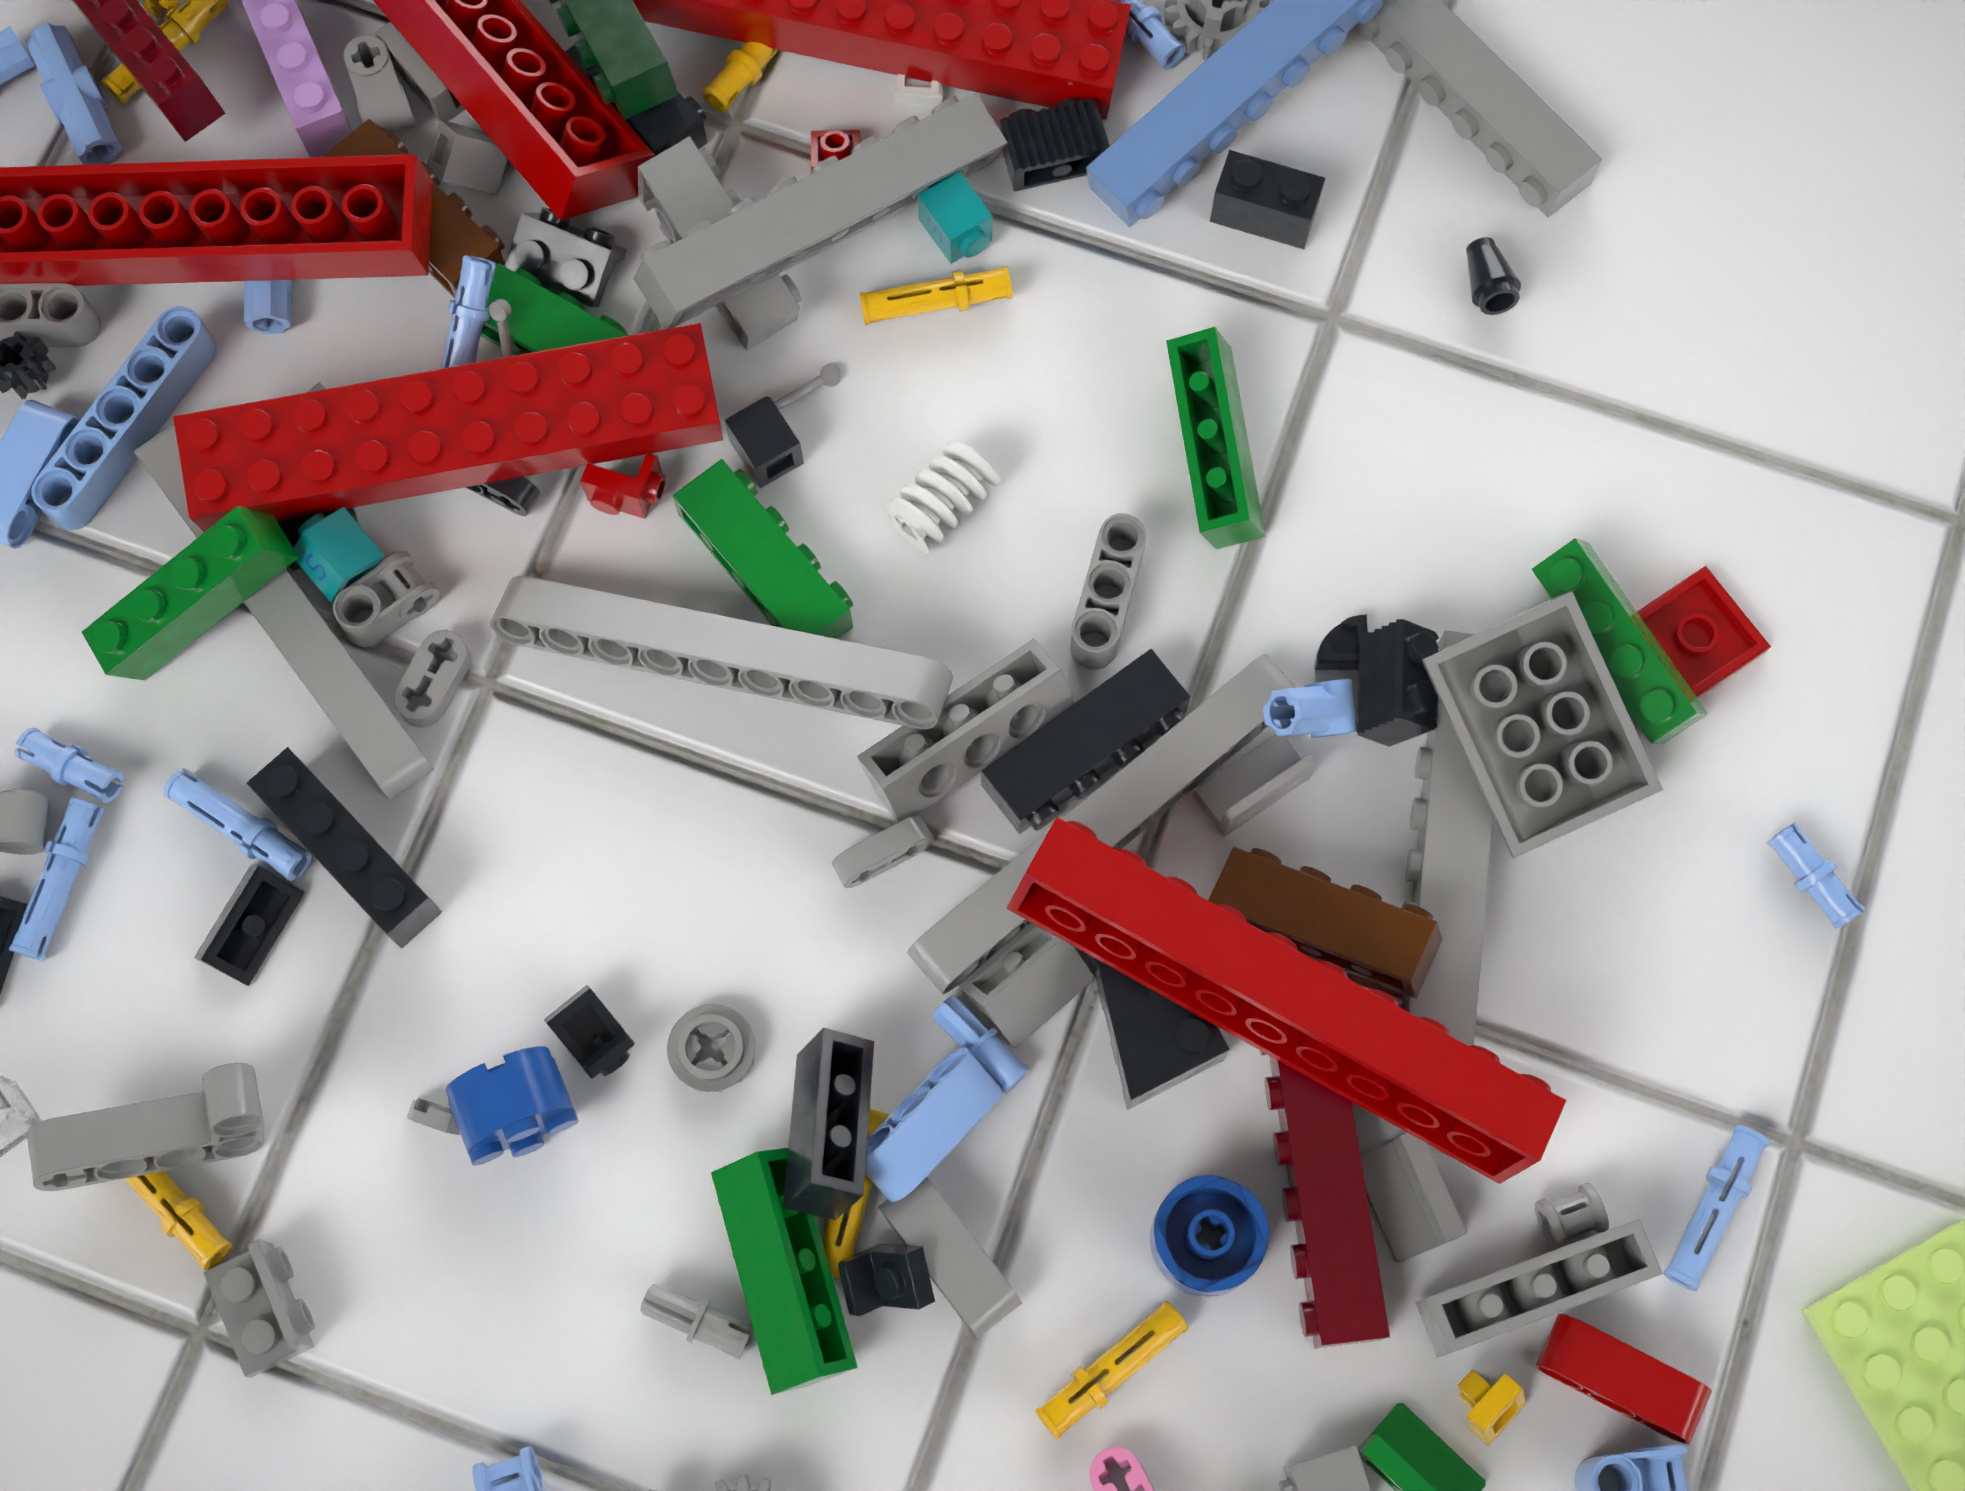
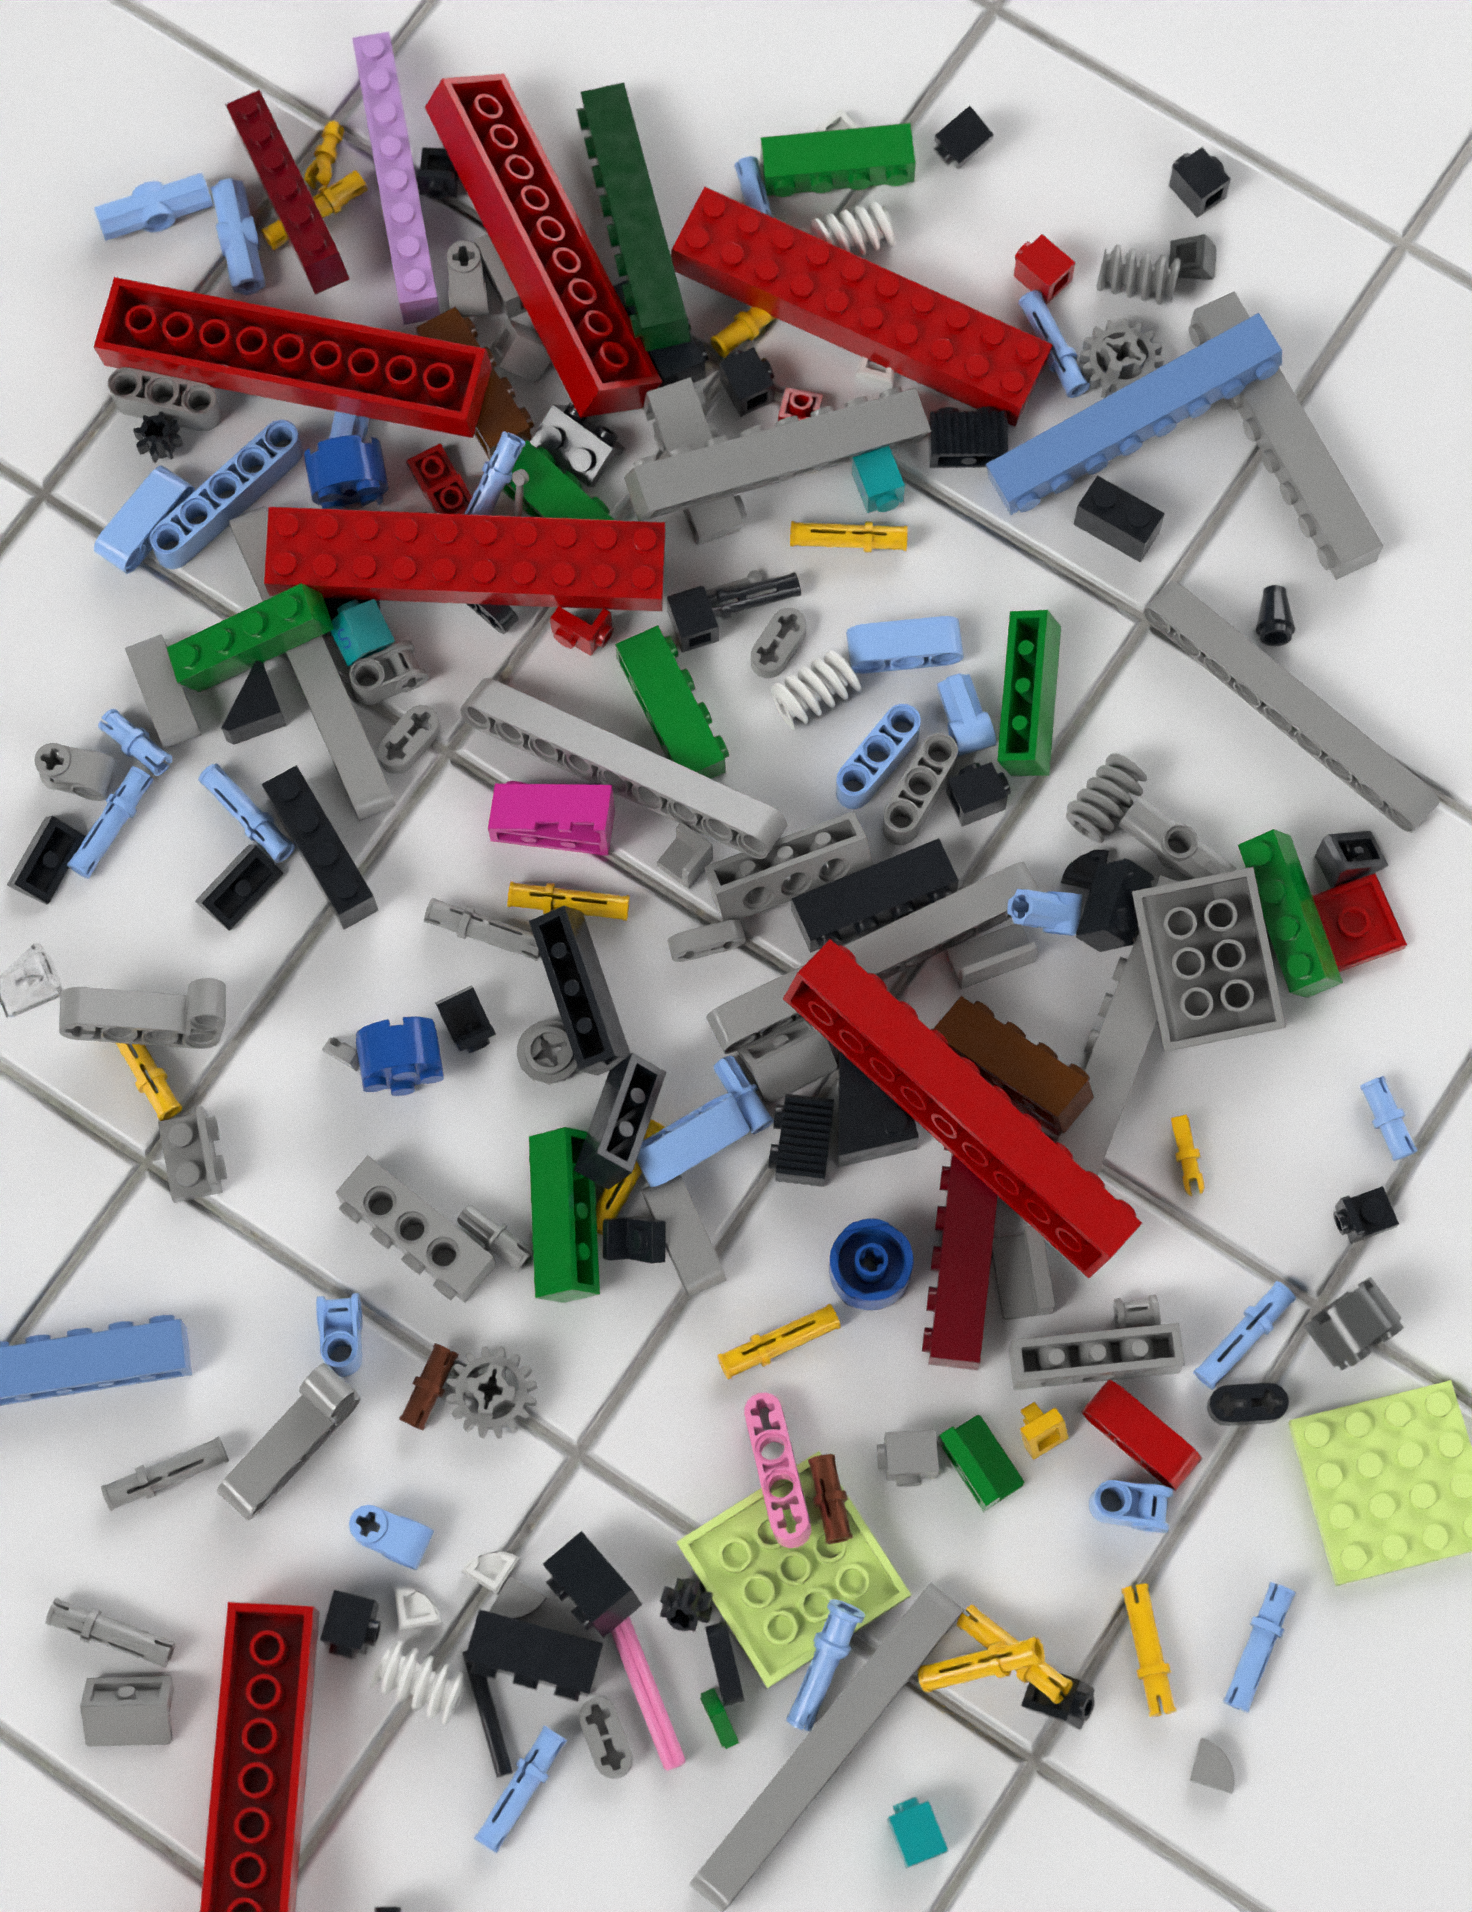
camera: 15 degrees right, 0 degrees up
none -> light grey beam [125,634,201,749]
none -> black slope [221,660,286,745]
none -> blue brick [304,435,389,510]
none -> light grey brick [335,1155,496,1303]
none -> red slope [406,443,472,514]
none -> light grey pin [424,897,540,961]
none -> dark pink wedge [488,781,615,856]
none -> yellow pin [507,881,630,921]
none -> black brick [529,905,631,1076]
none -> light grey panel [657,822,713,889]
none -> black pin [708,572,801,620]
none -> black brick [719,347,775,417]
none -> light grey beam [751,608,806,678]
none -> black brick [768,1094,834,1187]
none -> light blue beam [836,704,921,809]
none -> light blue beam [846,616,964,674]
none -> light blue piece [937,673,996,757]
none -> black brick [946,762,1011,827]
none -> light grey piece [1066,753,1147,843]
none -> light grey piece [1118,796,1237,879]
none -> light grey beam [1143,581,1439,833]
none -> yellow piece [1171,1114,1205,1196]
none -> black beam [1207,1383,1289,1426]
none -> dark grey brick [1303,1277,1404,1371]
none -> black slope [1315,831,1389,888]
none -> black bracket [1333,1186,1399,1244]

